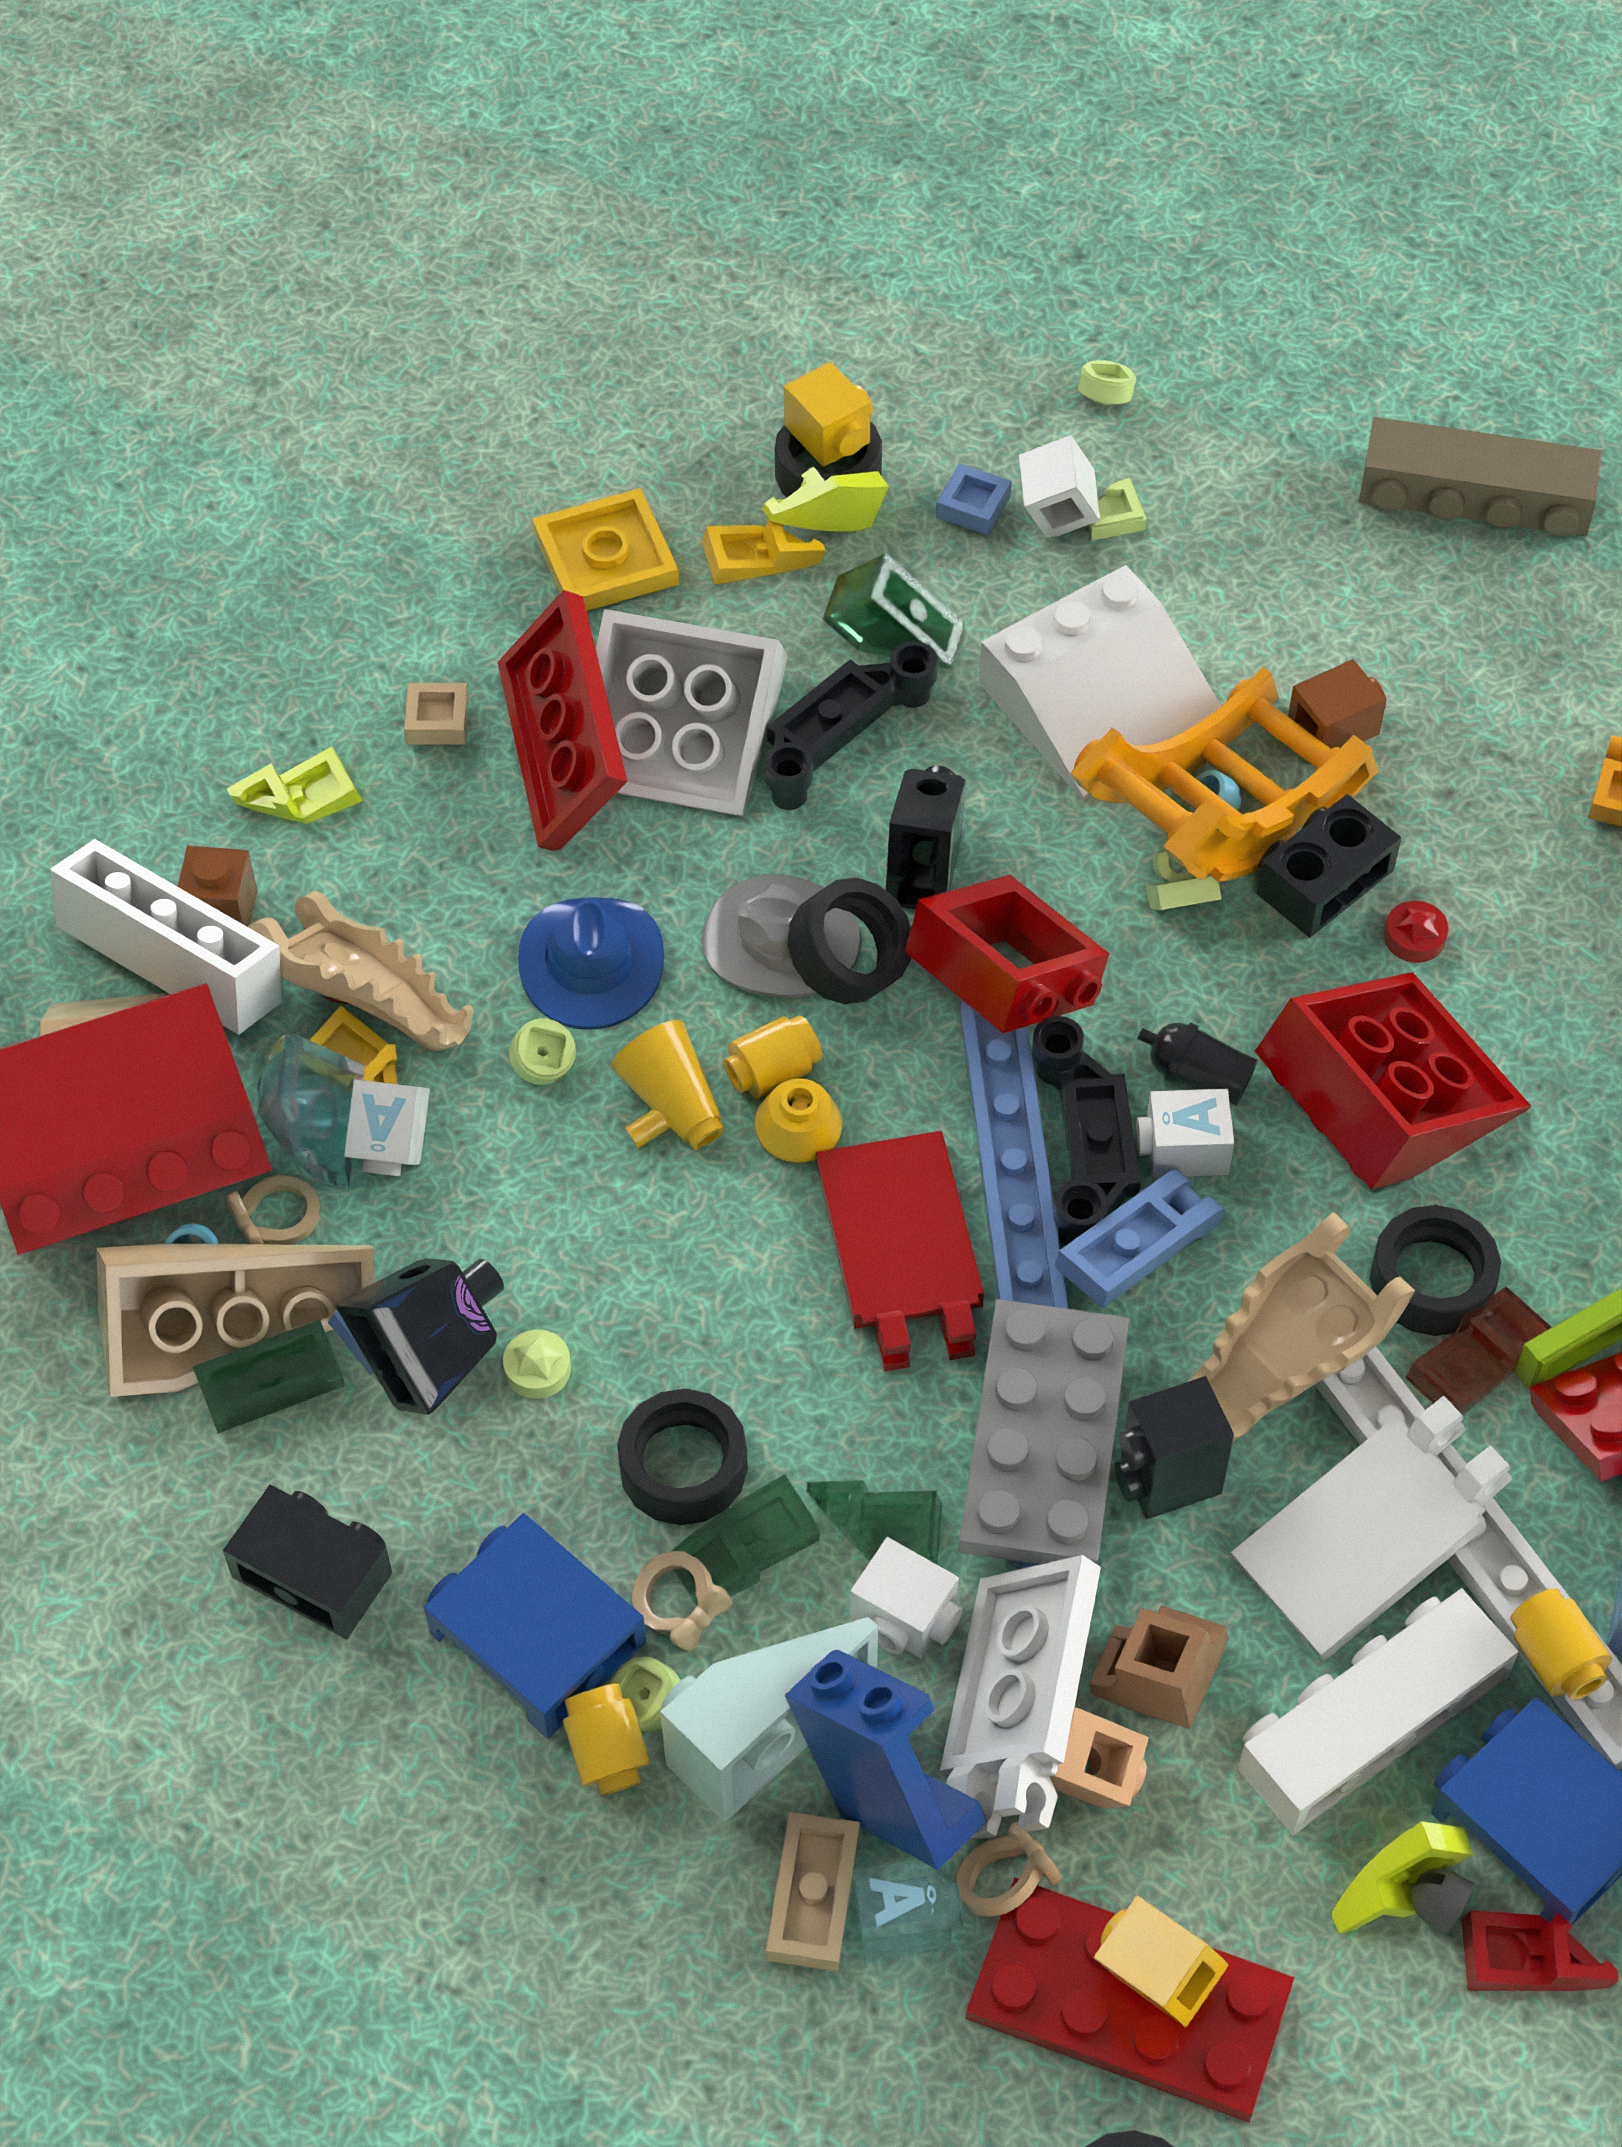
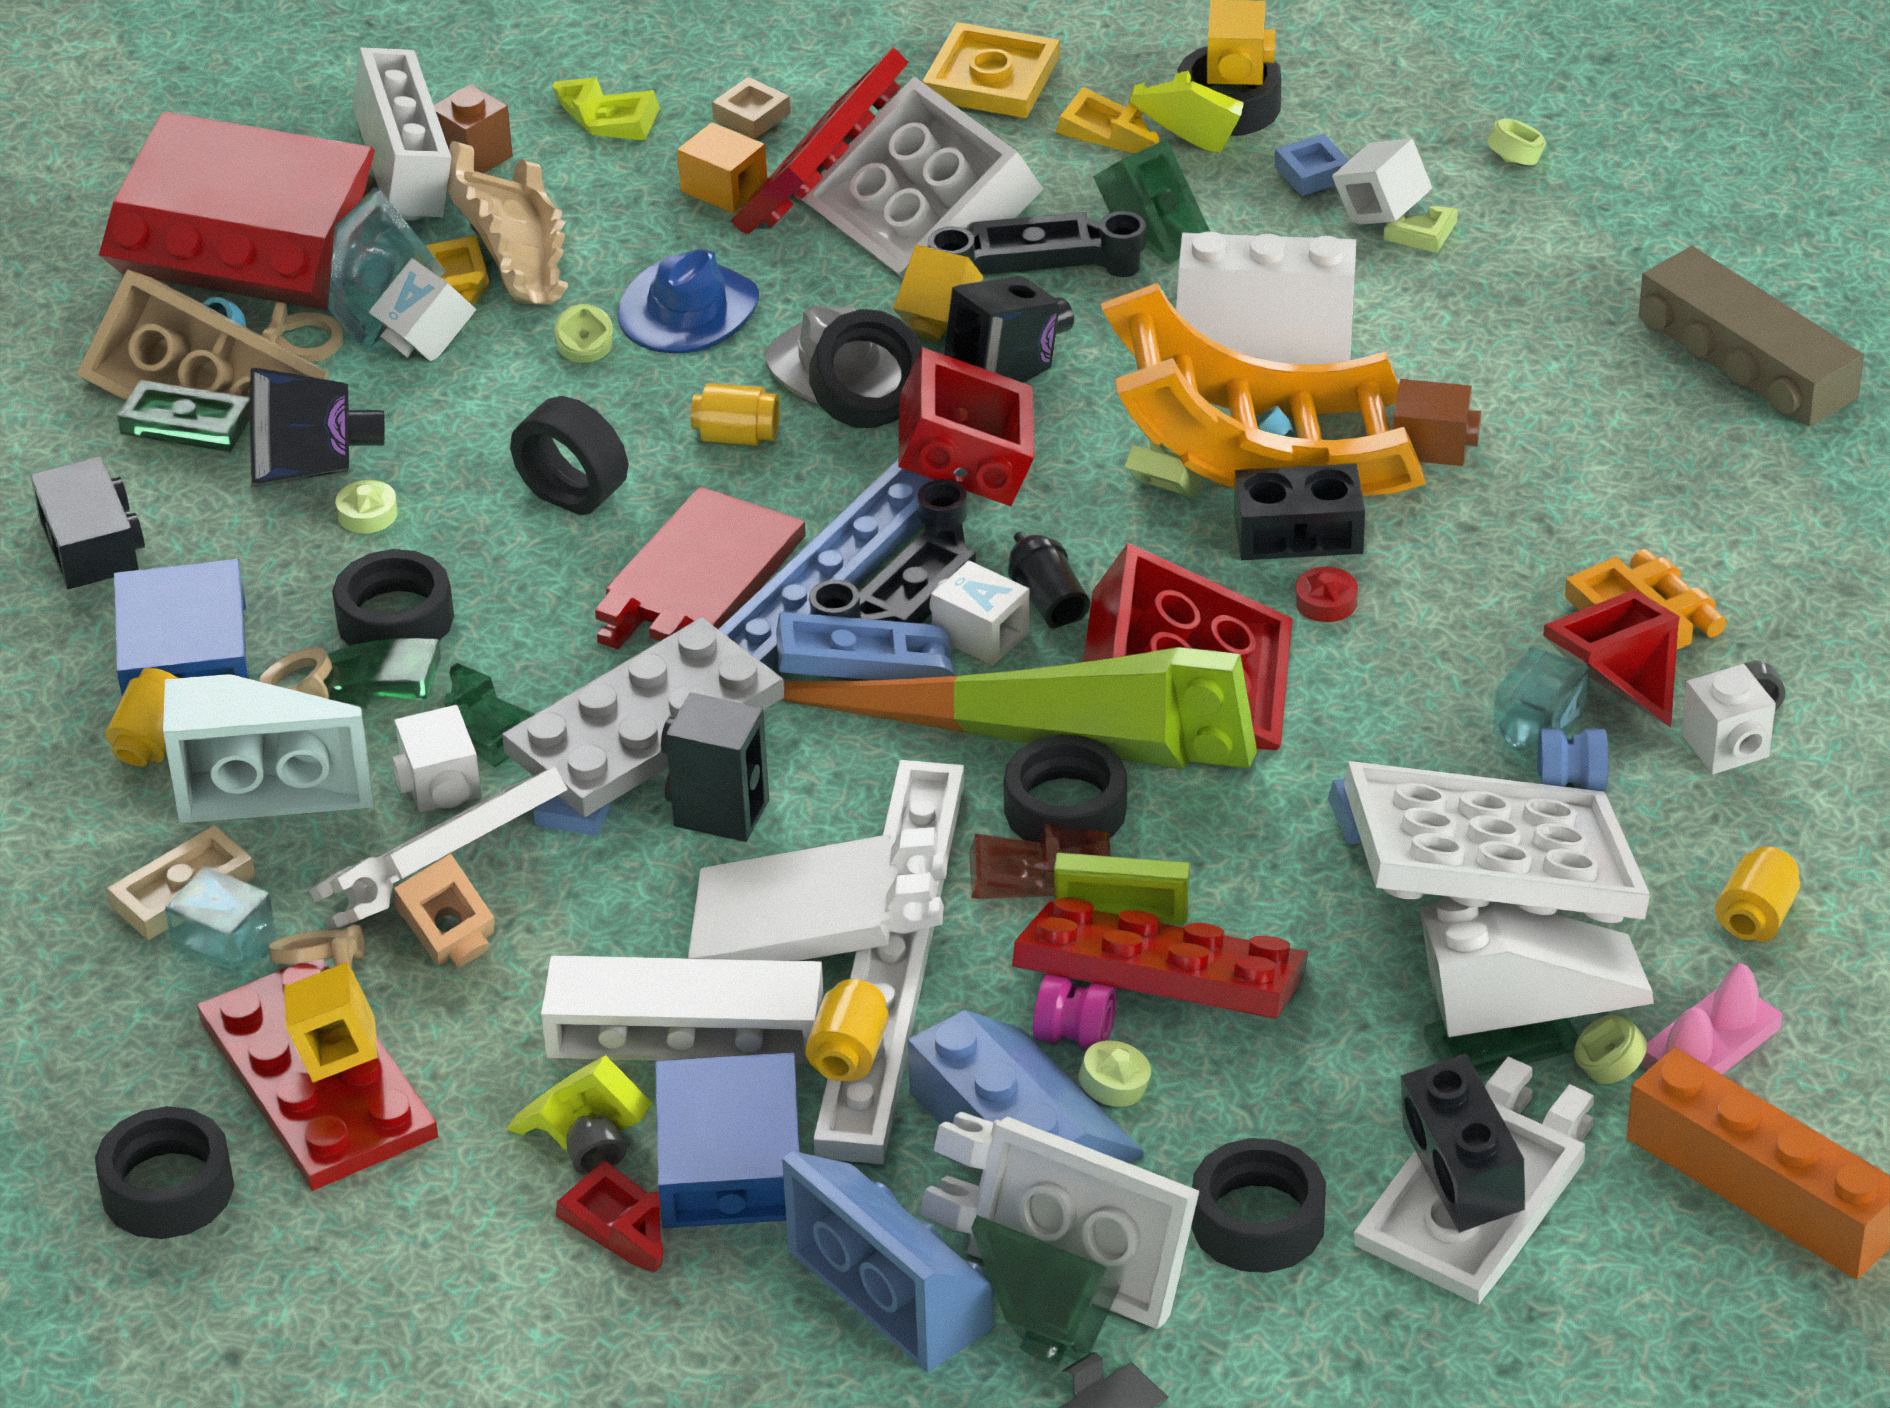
camera: 40 degrees right, 15 degrees down
yellow piece [611,1020,725,1150] -> none
yellow cone [755,1078,842,1163] -> none
blue panel [785,1650,987,1870] -> none
medium nougat brick [1089,1606,1229,1729] -> none
tan animal [1182,1212,1415,1443] -> none
none -> black tyre [510,396,629,515]
none -> light orange brick [677,122,767,214]
none -> lime plate [781,647,1257,770]
none -> yellow brick [893,244,983,342]

